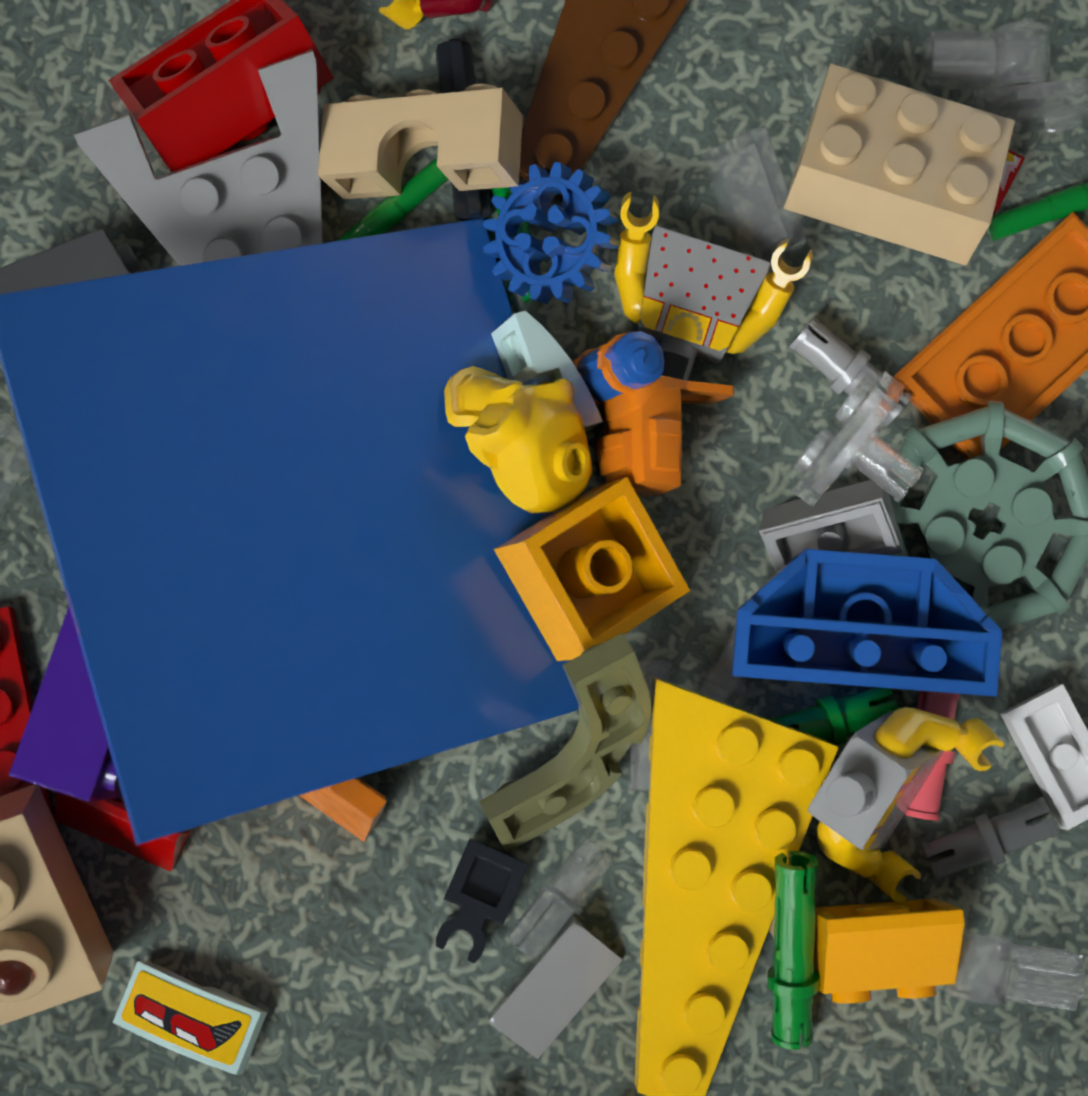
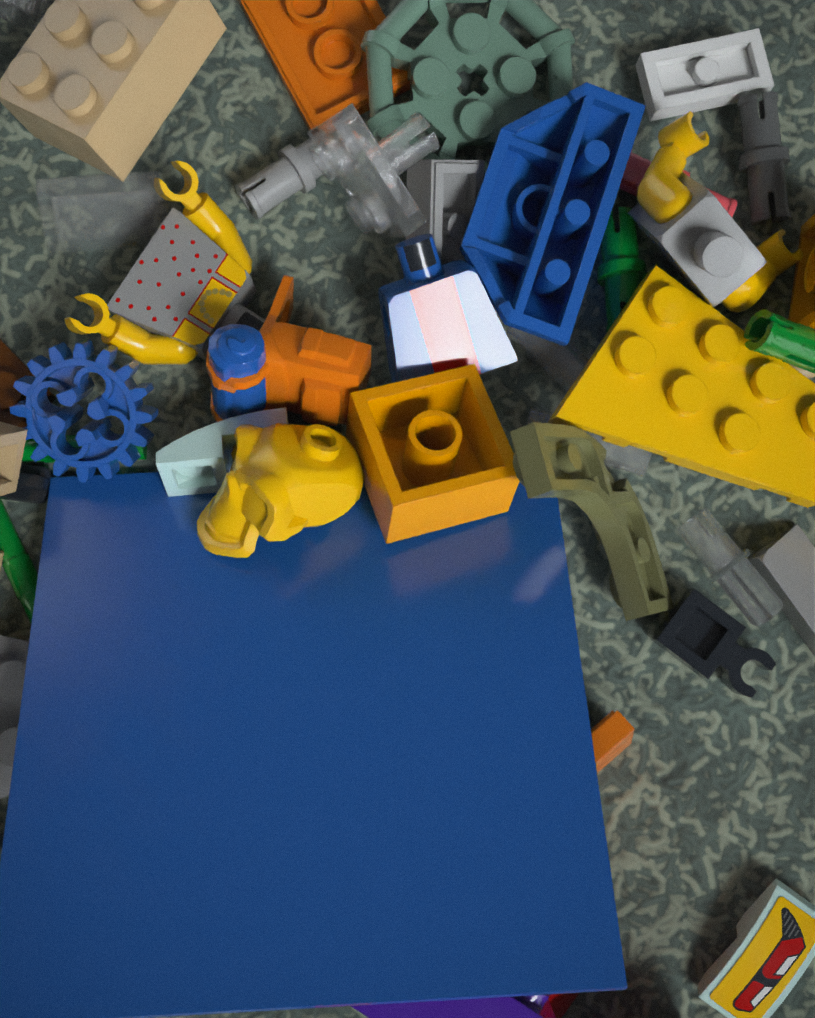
camera: 80 degrees left, 0 degrees up
none -> torso [379,234,517,383]

